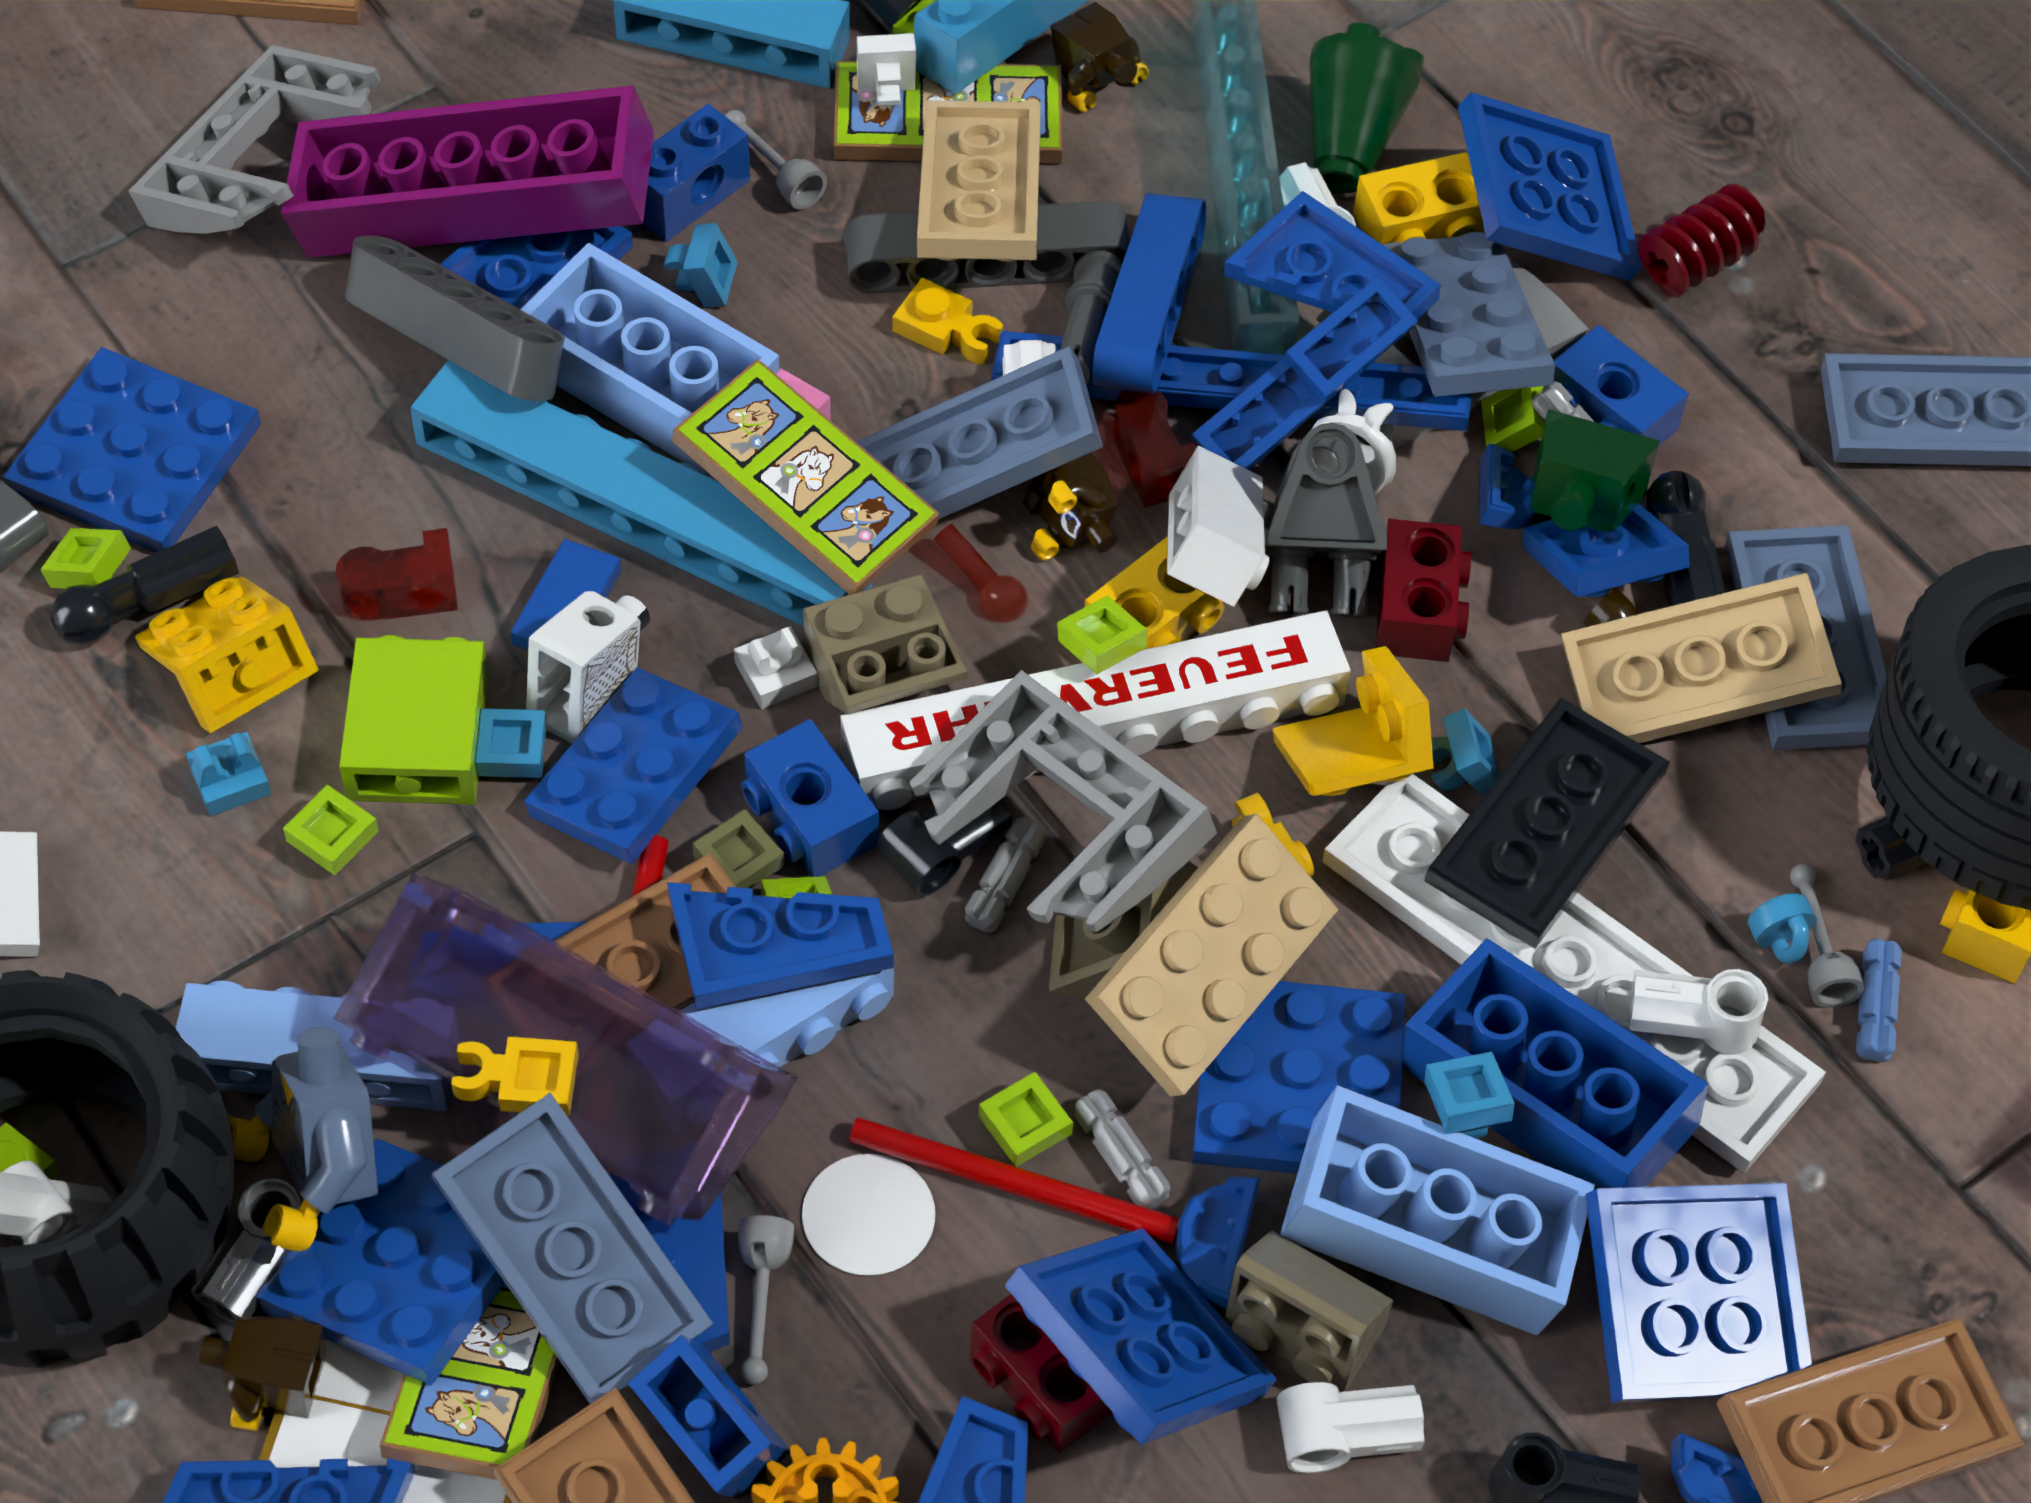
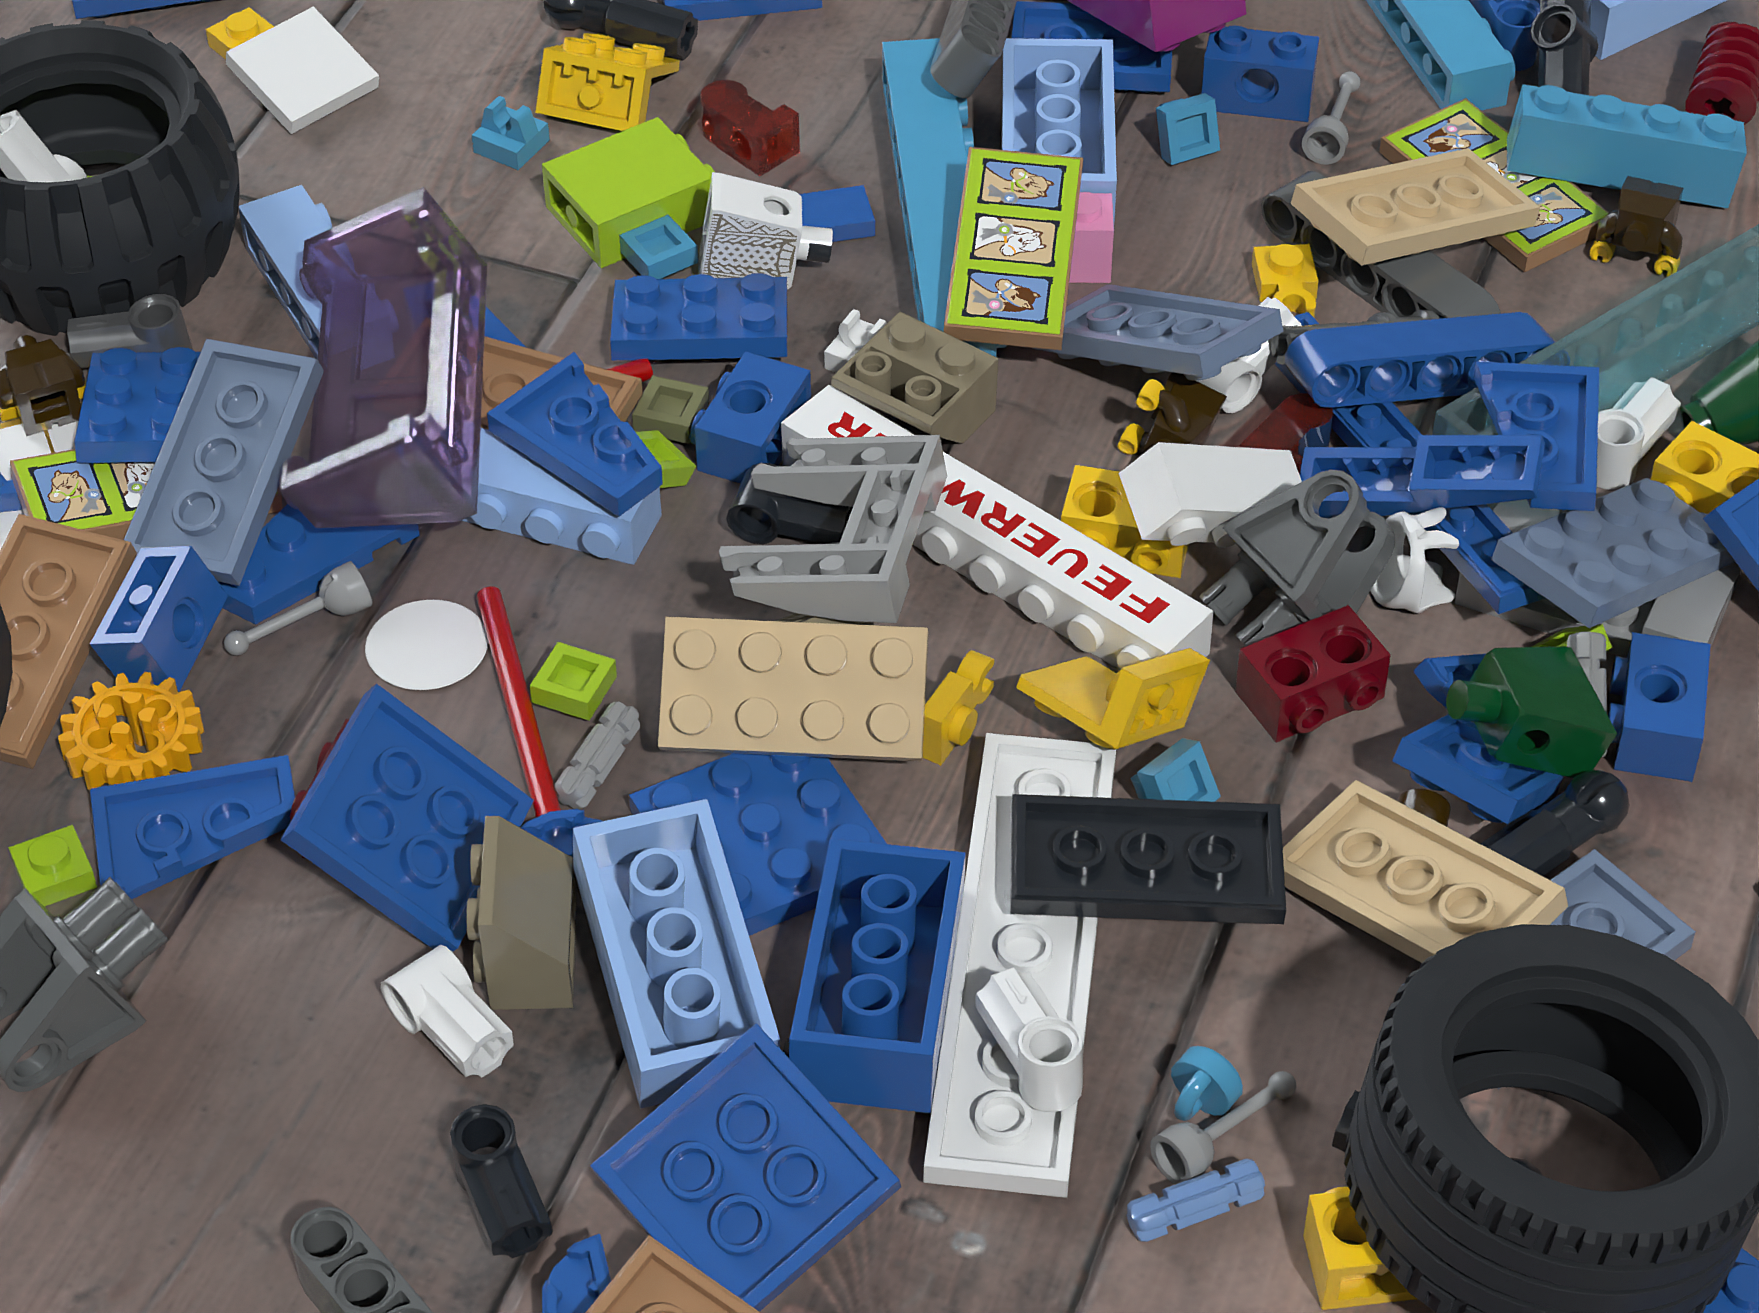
camera: 60 degrees right, 10 degrees down
sand blue torso [228,1027,378,1252] -> none
lime plate [283,784,379,876] -> none
yellow plate [451,1037,579,1116] -> none
white tile [857,33,916,106] -> none
clear red bar [934,524,1028,623] -> none
lime plate [1057,595,1147,675] -> none
dark azure tile [1424,1051,1515,1139] -> none

